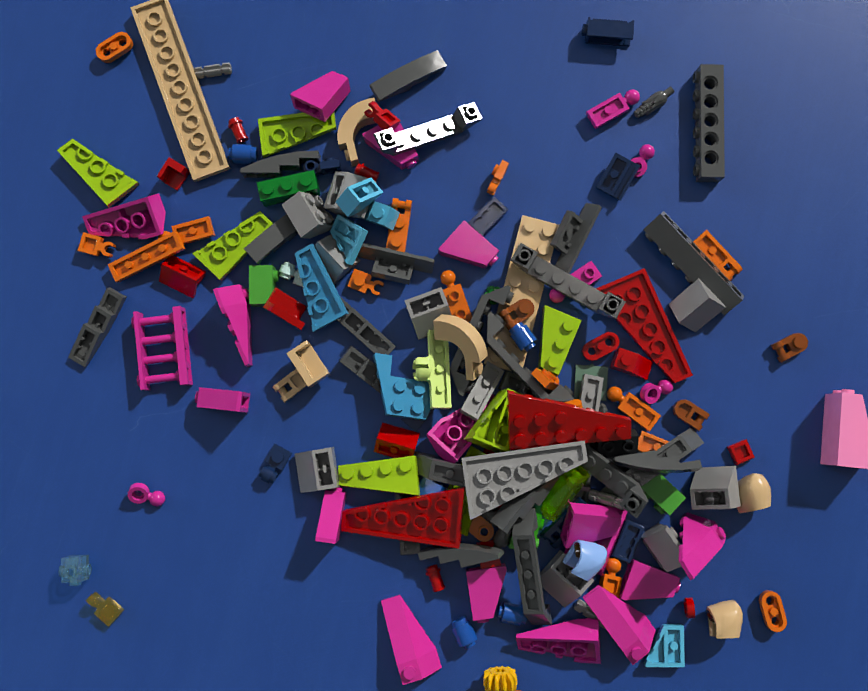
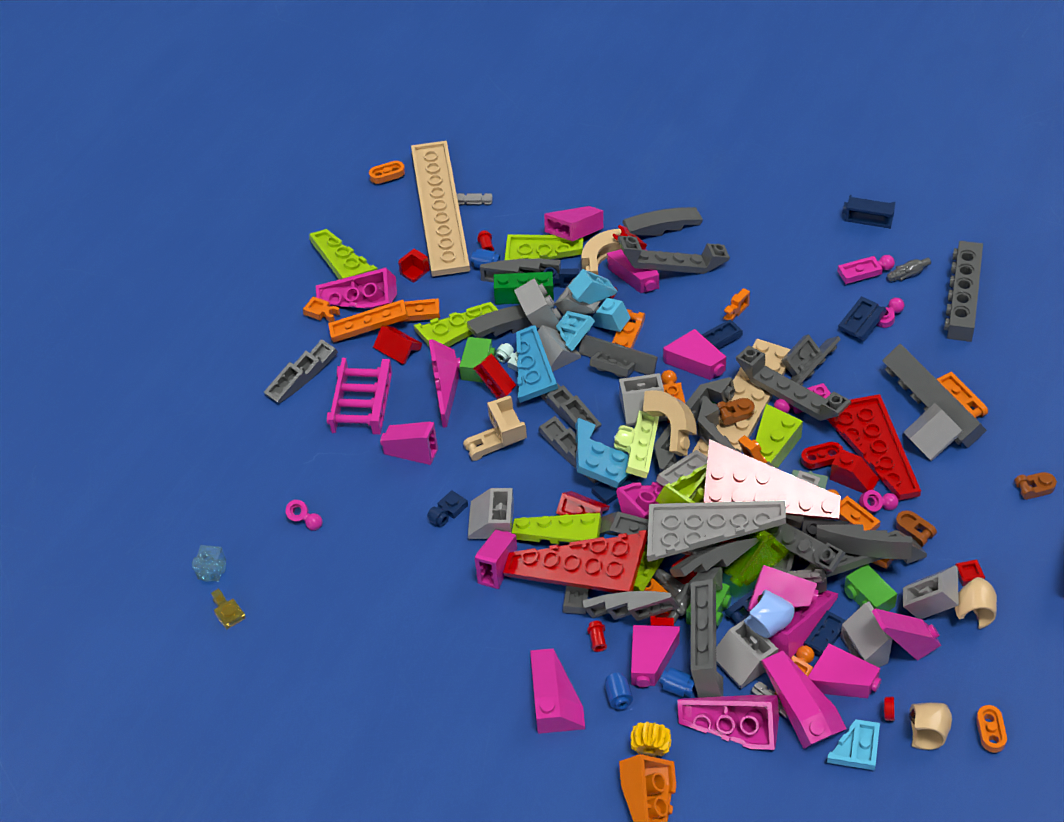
camera: 15 degrees right, 35 degrees down
orange plate [347,268,384,296] -> none
blue brick [509,322,537,352] -> none

